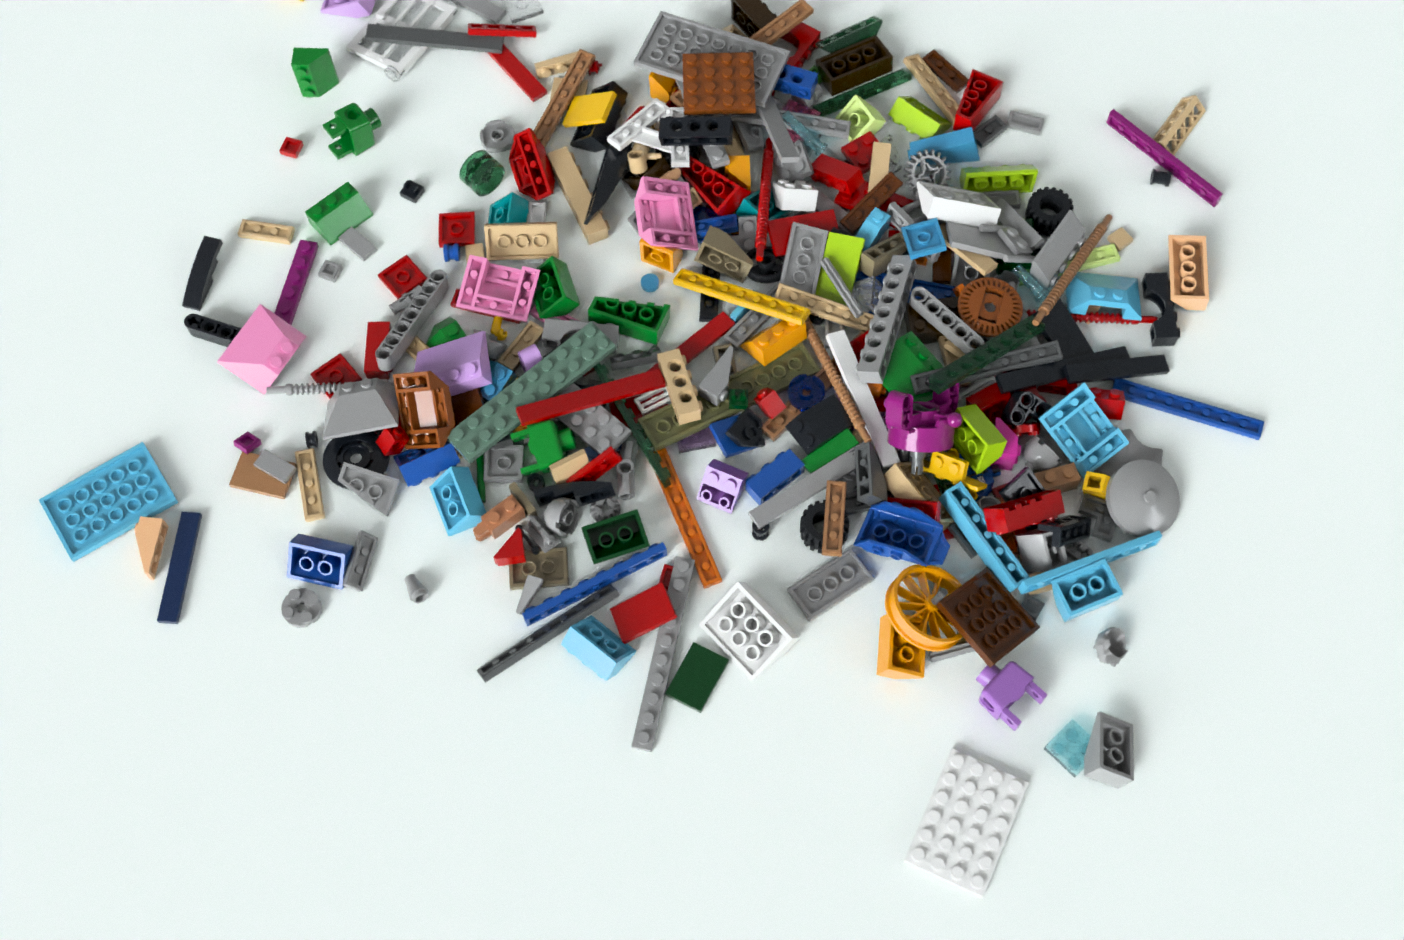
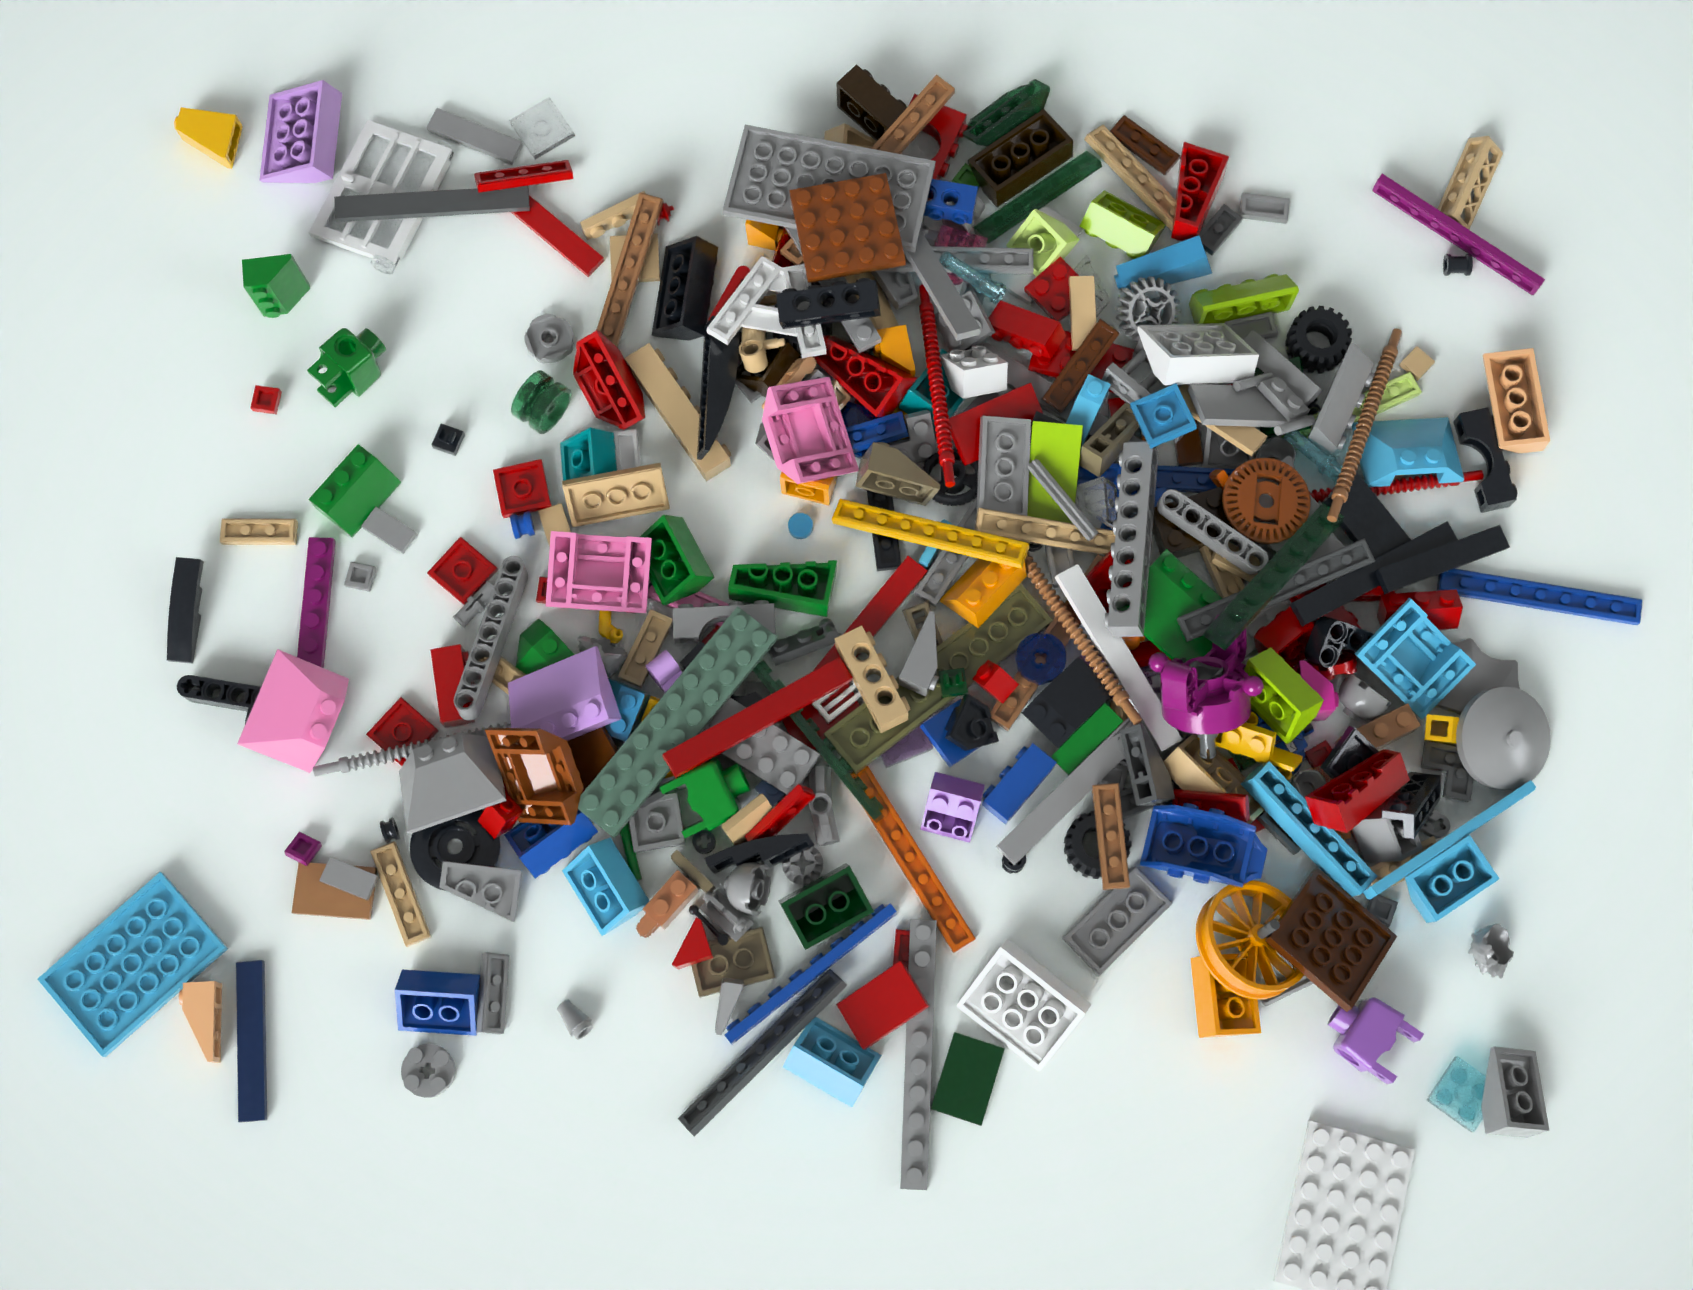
camera: 10 degrees left, 10 degrees up
yellow tile [562,91,617,128] -> none

